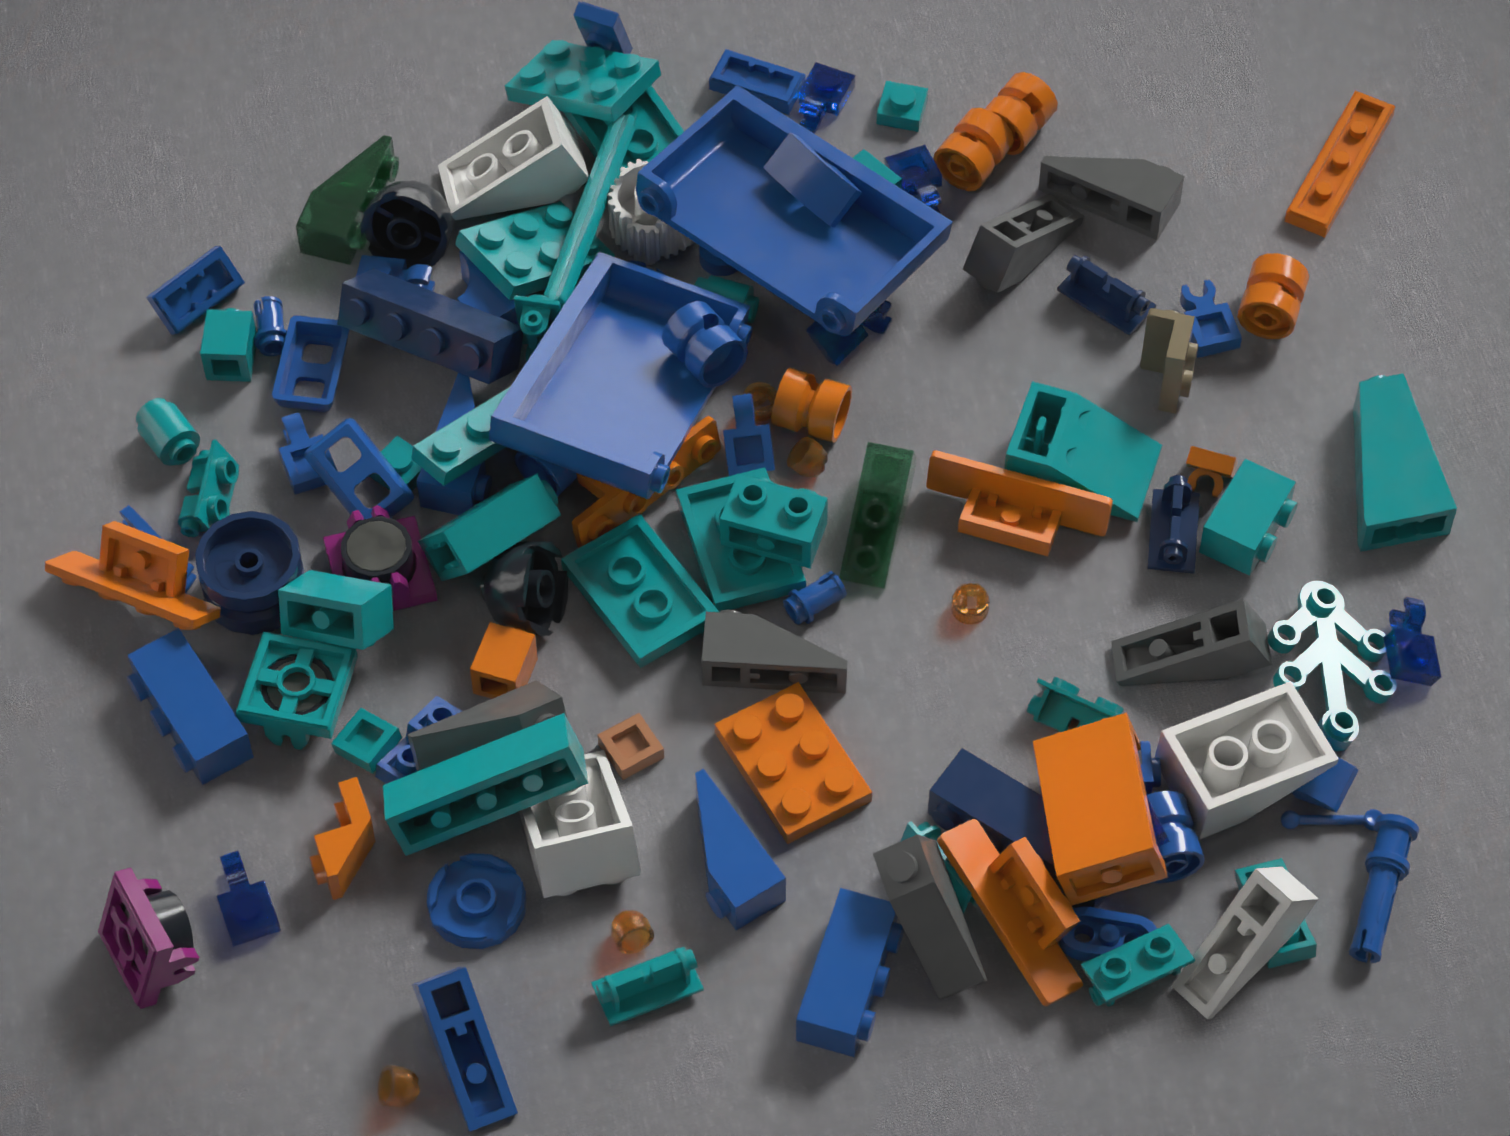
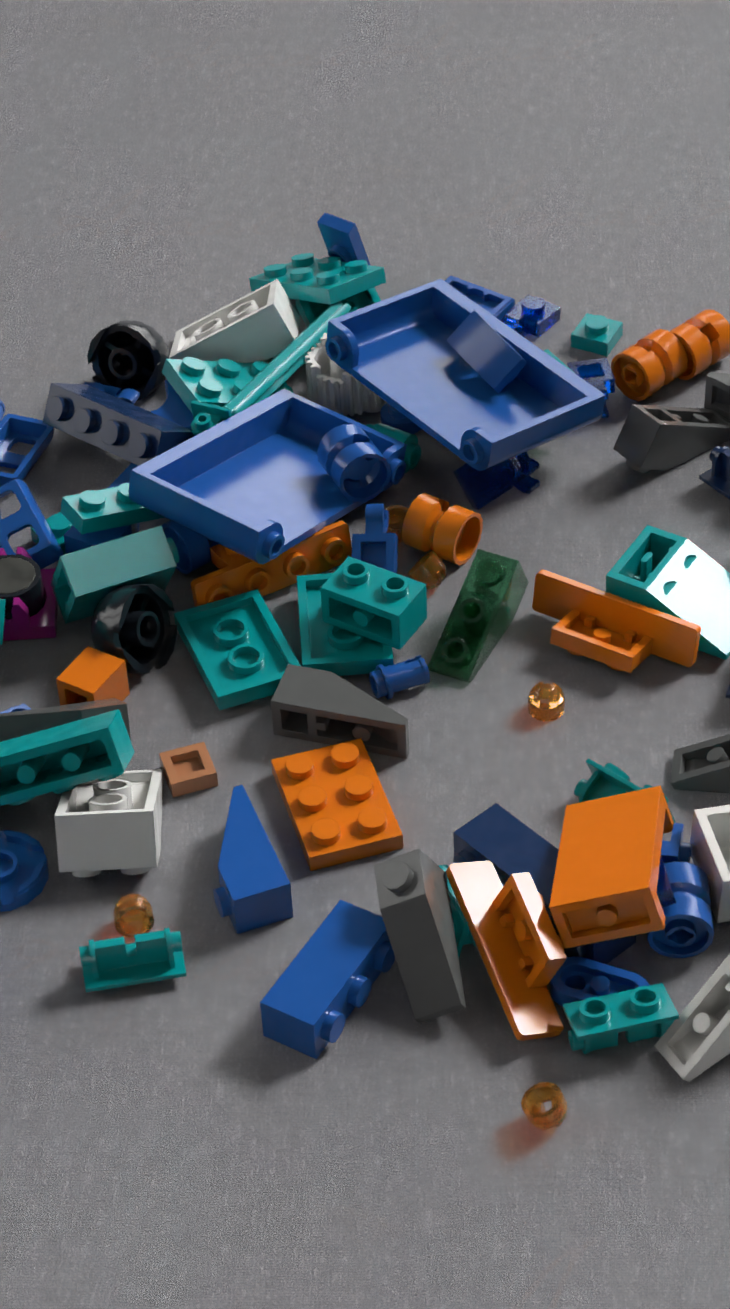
camera: 15 degrees right, 15 degrees down
clear green slope [296,135,399,265] -> none
none -> clear orange hinge [521,1082,568,1130]

